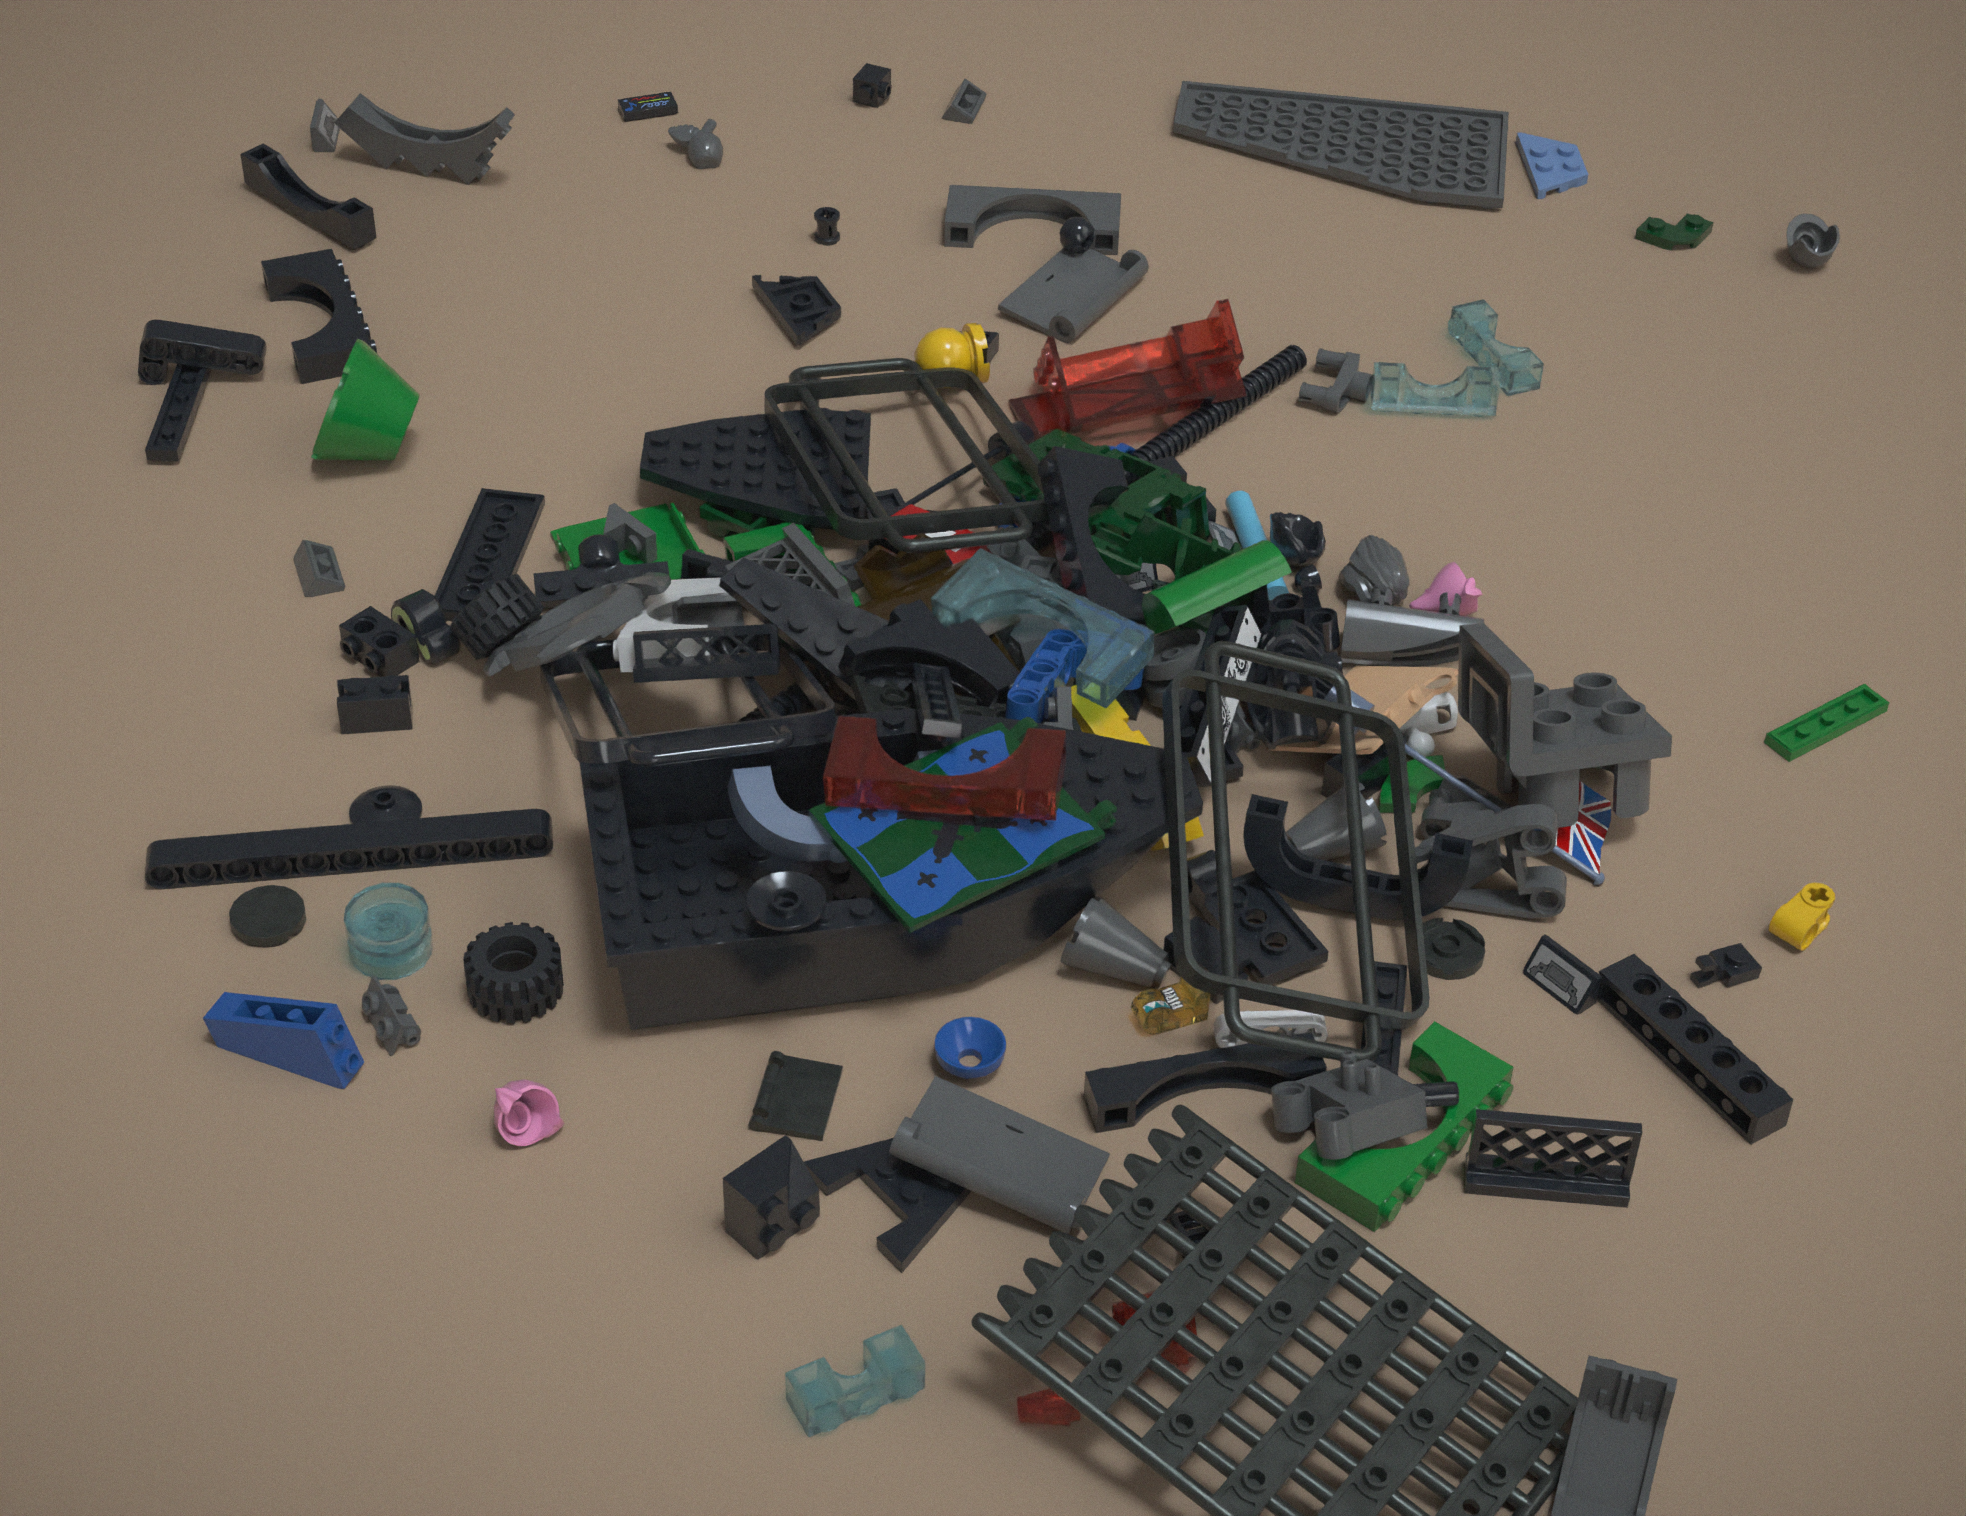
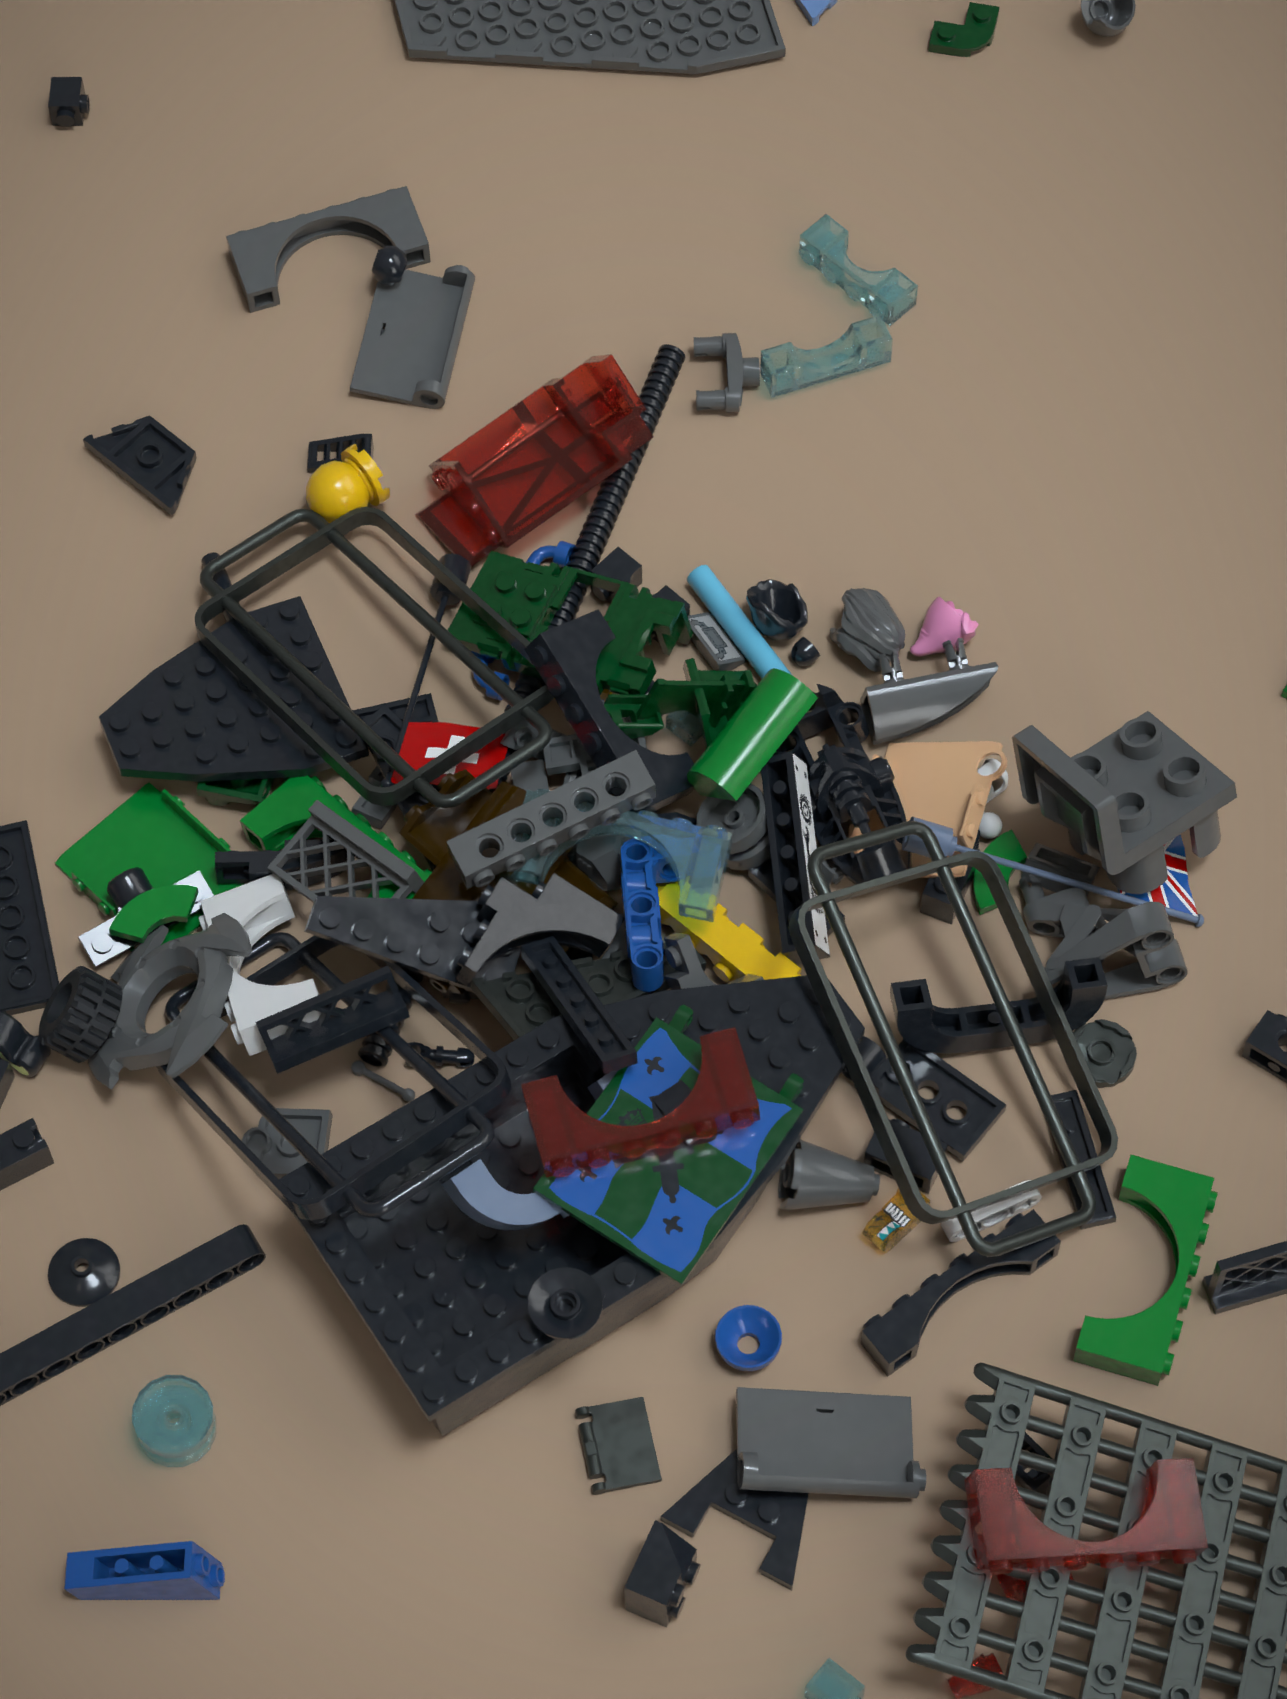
camera: 20 degrees left, 20 degrees up
pearl dark grey tile [229,885,307,947] -> none
dark grey hinge [362,975,421,1056] -> none
black tyre [463,922,564,1023] -> none
bright pink hat [494,1079,565,1146] -> none
dark grey slope [604,503,657,563] -> none
dark grey panel [672,595,744,628] -> none
black bush [814,207,840,246] -> none
dark grey slope [942,79,987,124] -> none
dark grey piece [1271,1050,1459,1159] -> none
dark grey cone [1286,782,1387,860] -> none
slope [1523,934,1602,1015] -> none
none -> green tile [109,885,199,943]
none -> dark grey brick [446,750,656,889]
none -> clear red arch [965,1458,1208,1575]

